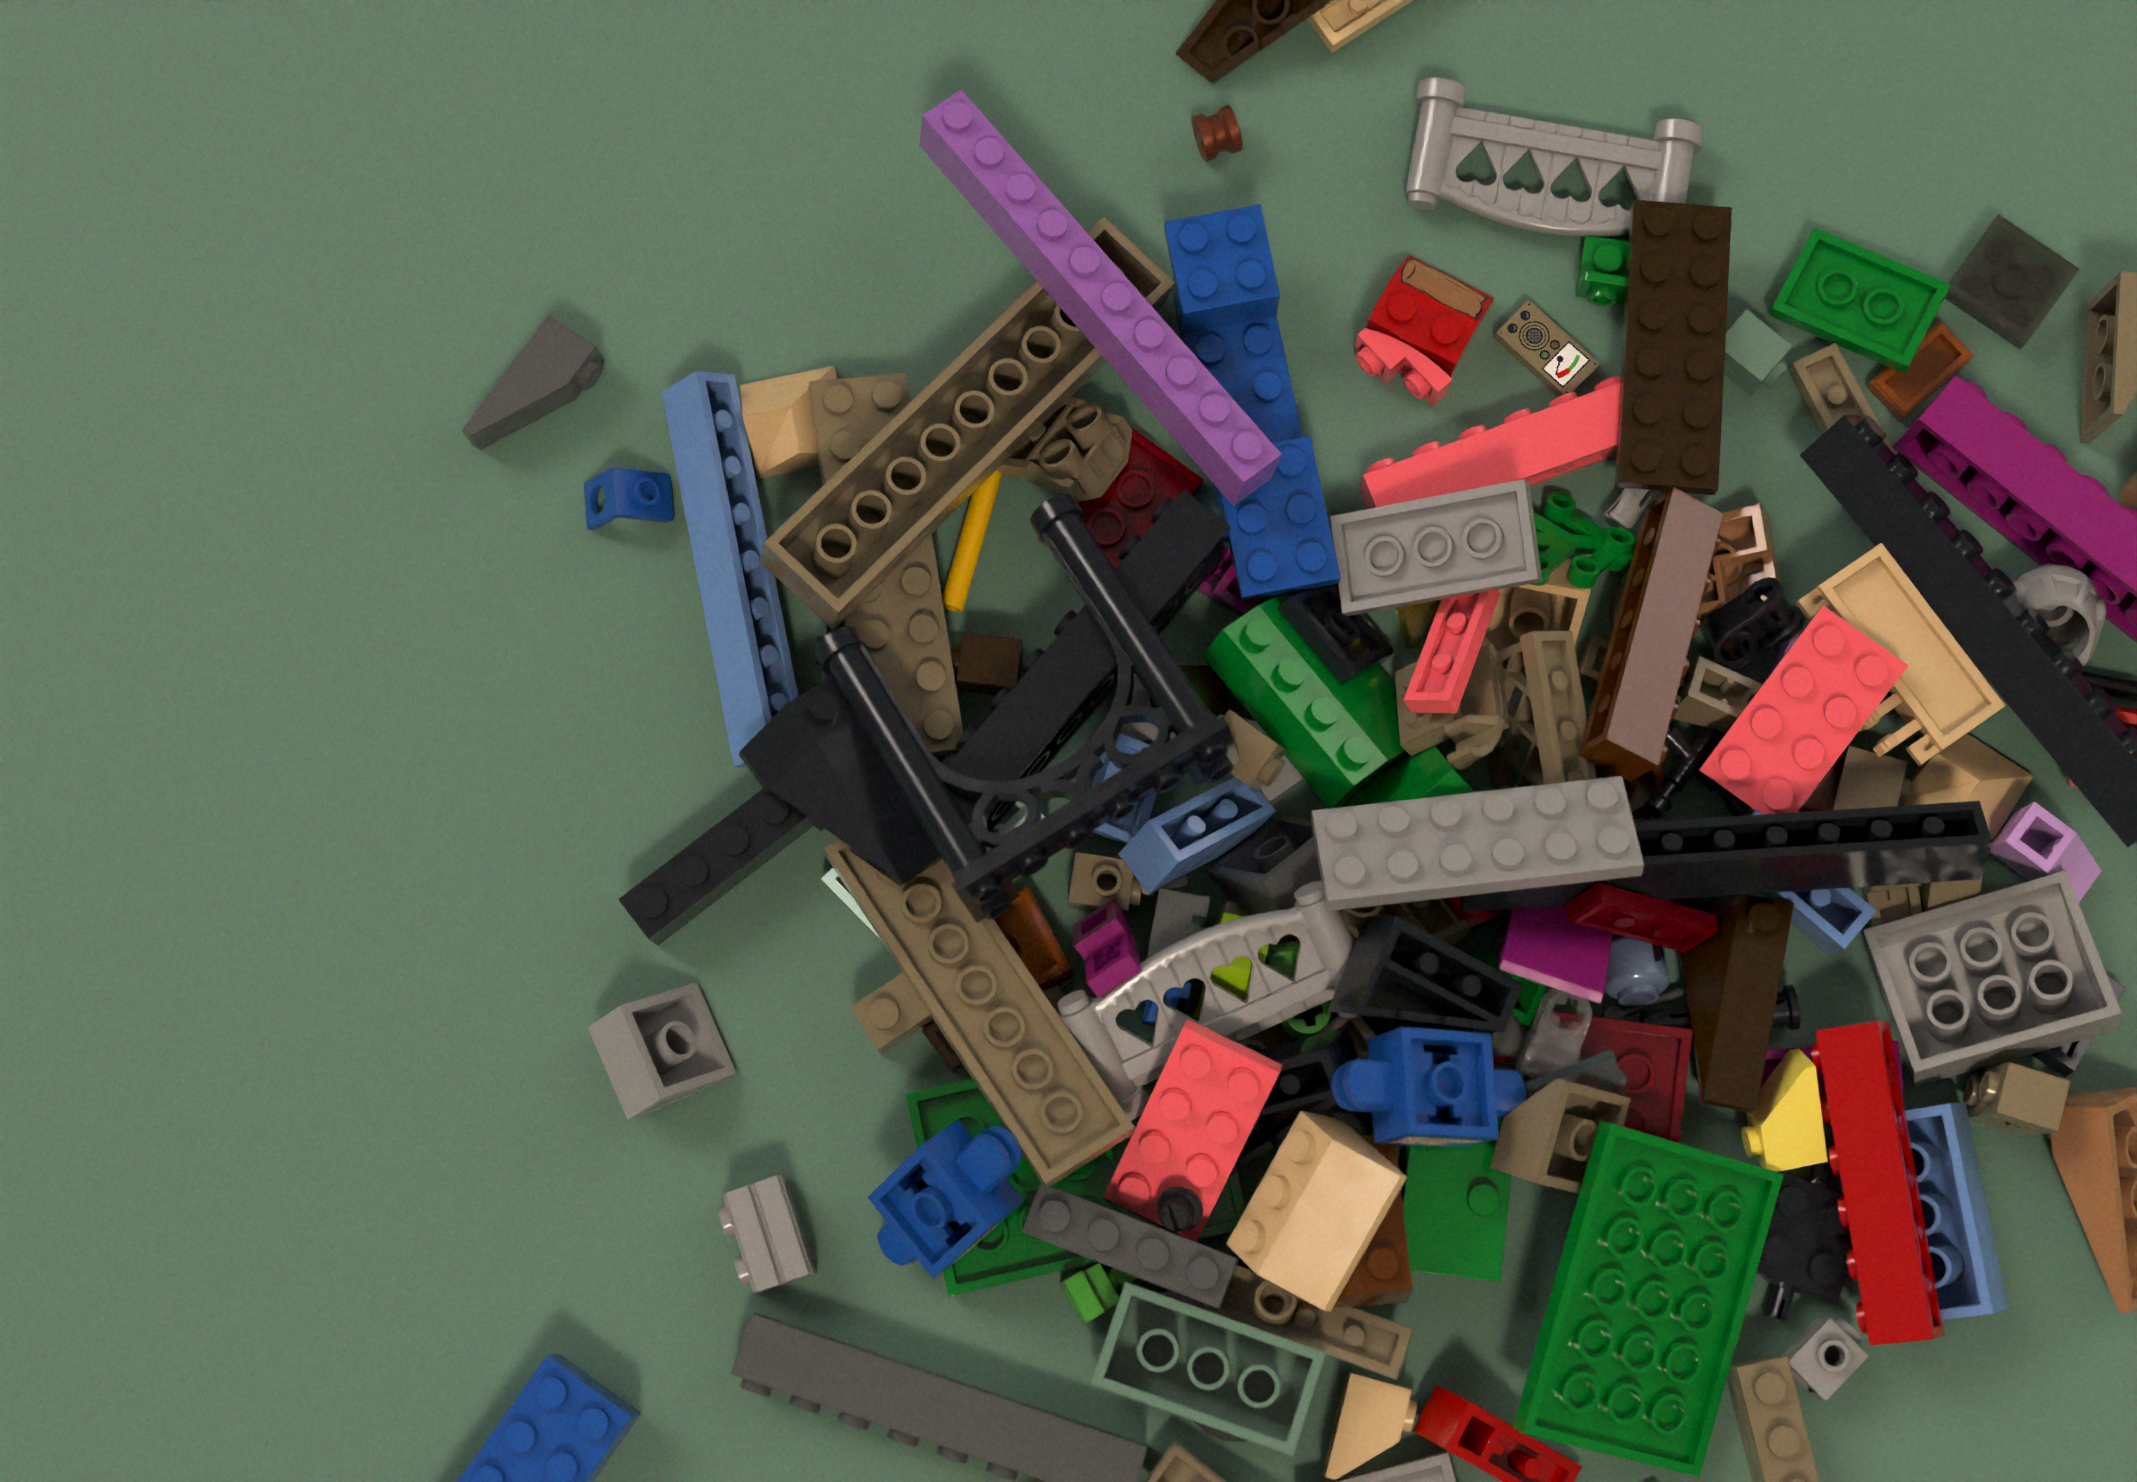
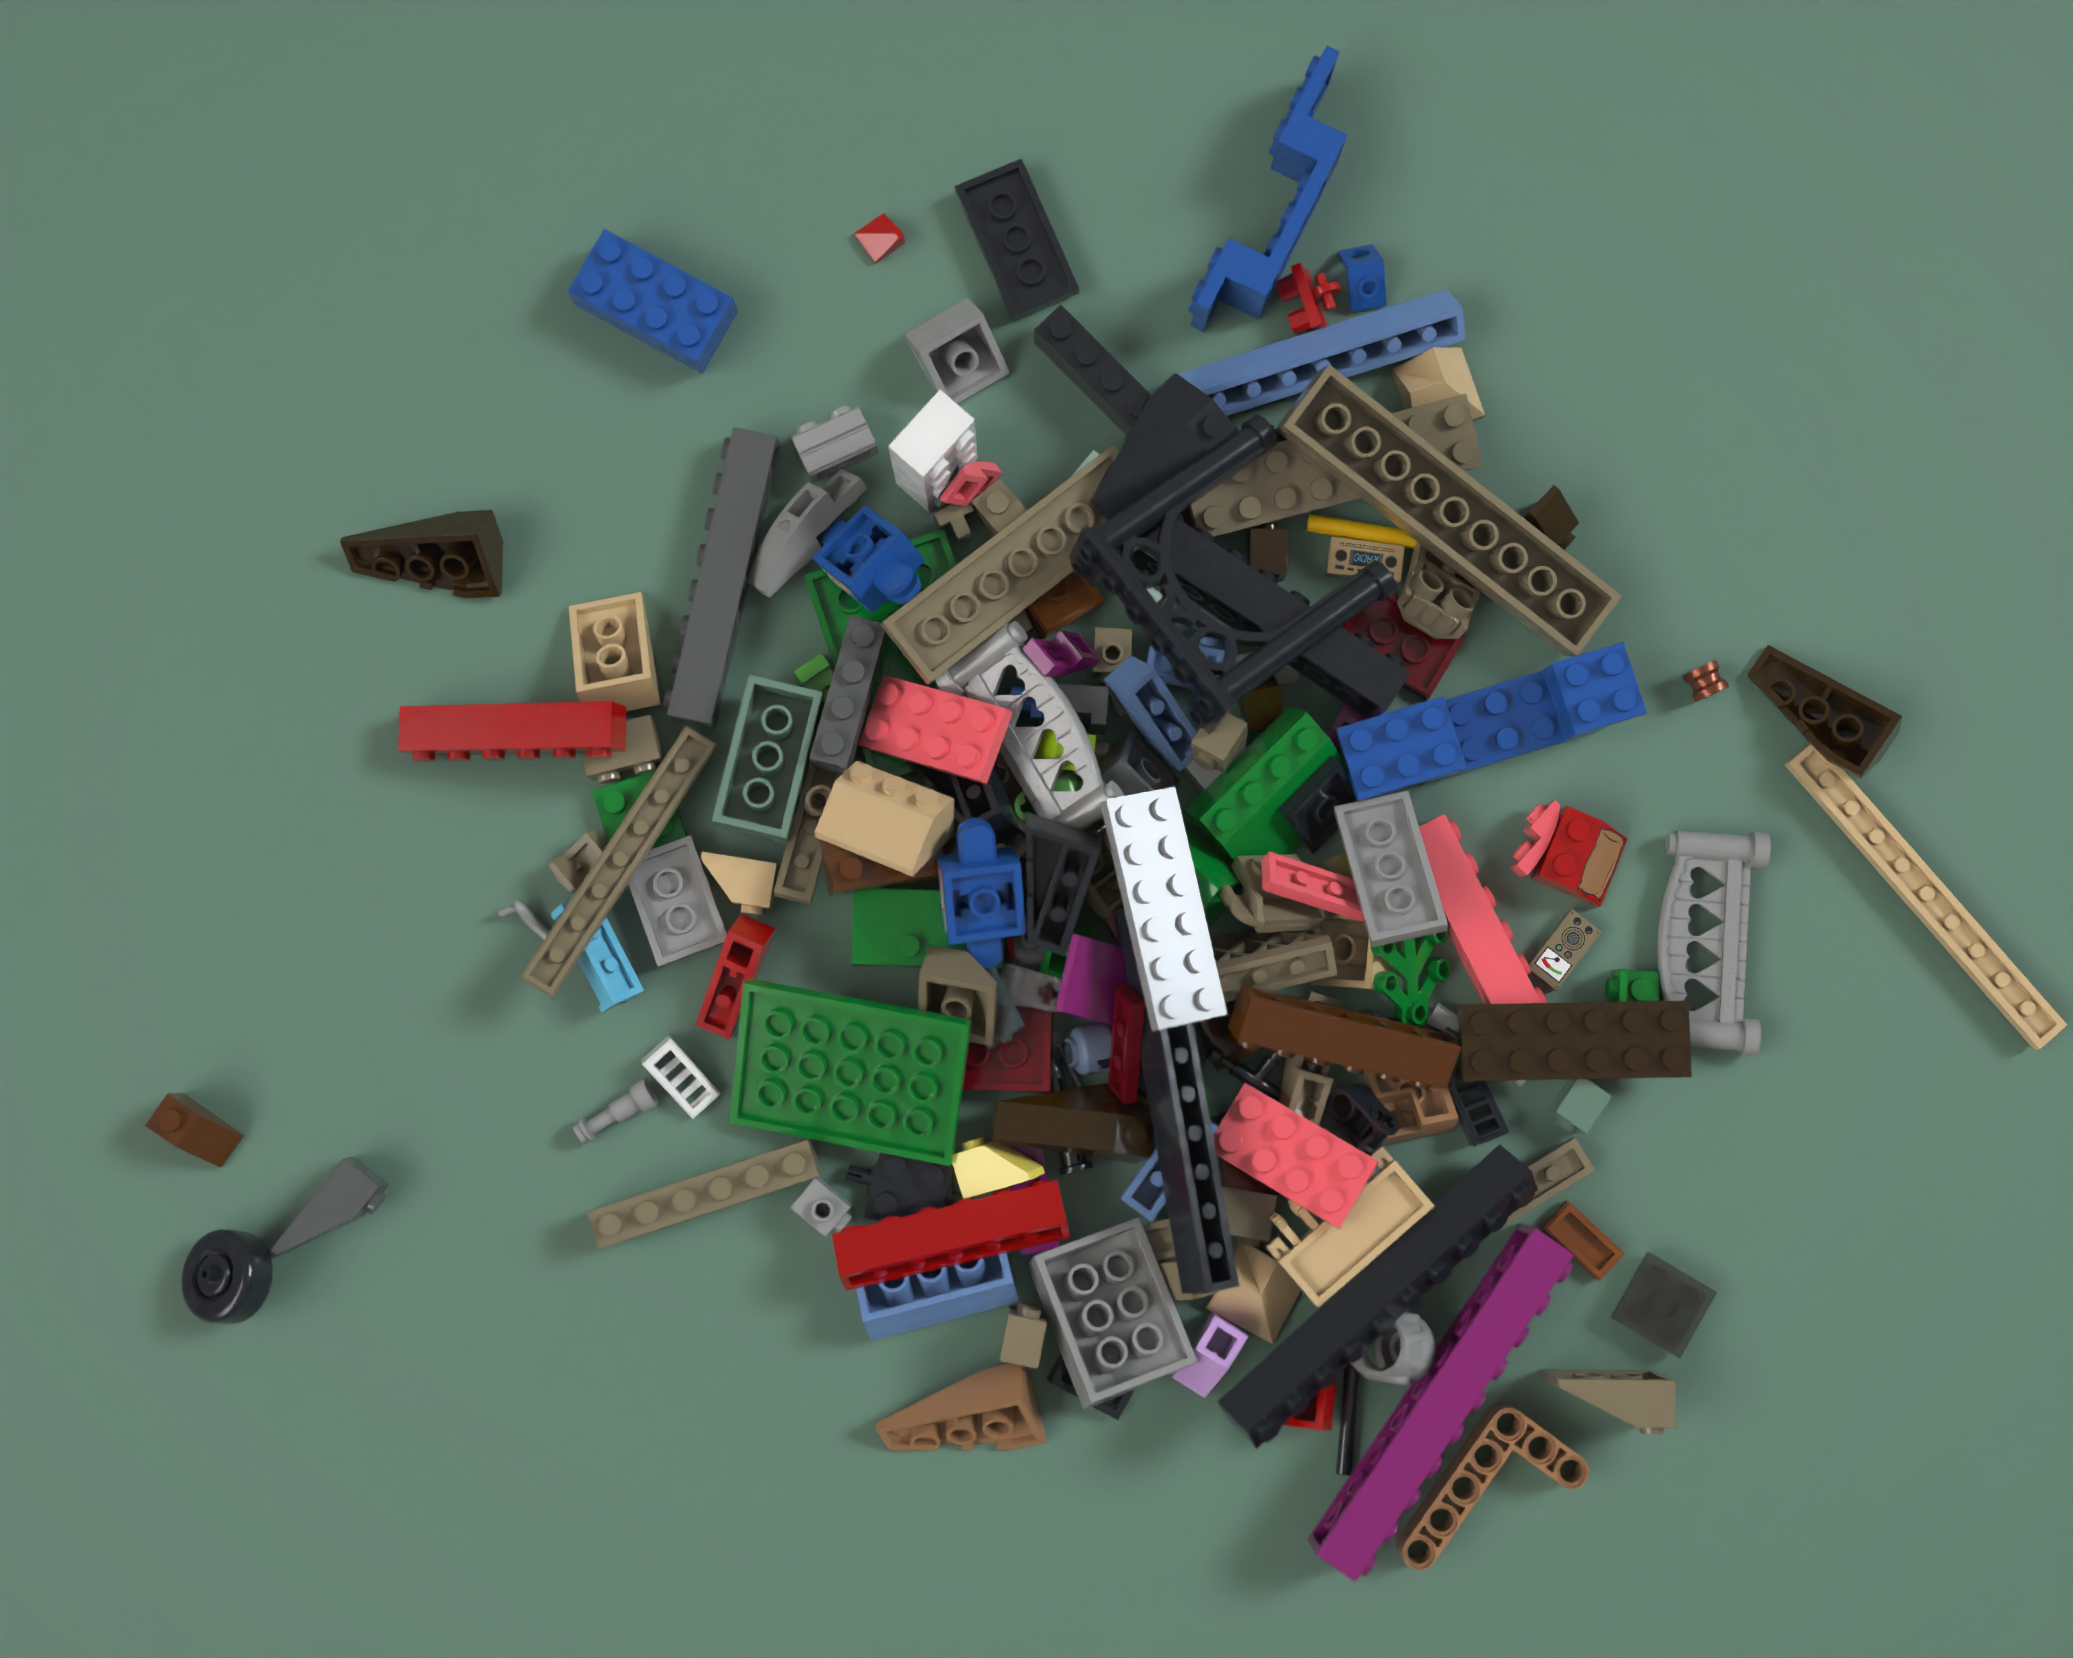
camera: 75 degrees right, 5 degrees up
dark grey slope [462,315,604,450] -> none
medium lavender brick [919,90,1282,506] -> none
black piece [1157,1187,1203,1233] -> none
green plate [1770,227,1951,374] -> none
none -> light grey slope [747,469,868,598]
none -> slope [854,213,905,264]
none -> white brick [888,390,978,512]
none -> dark tan tile [934,503,974,543]
none -> coral slope [940,461,1003,506]
none -> black plate [955,158,1079,321]
none -> blue bracket [1189,45,1347,332]
none -> red hips [1276,262,1341,334]
none -> tan tile [1326,537,1405,585]
none -> black slope [1448,1068,1509,1147]
none -> dark brown slope [1524,485,1579,550]

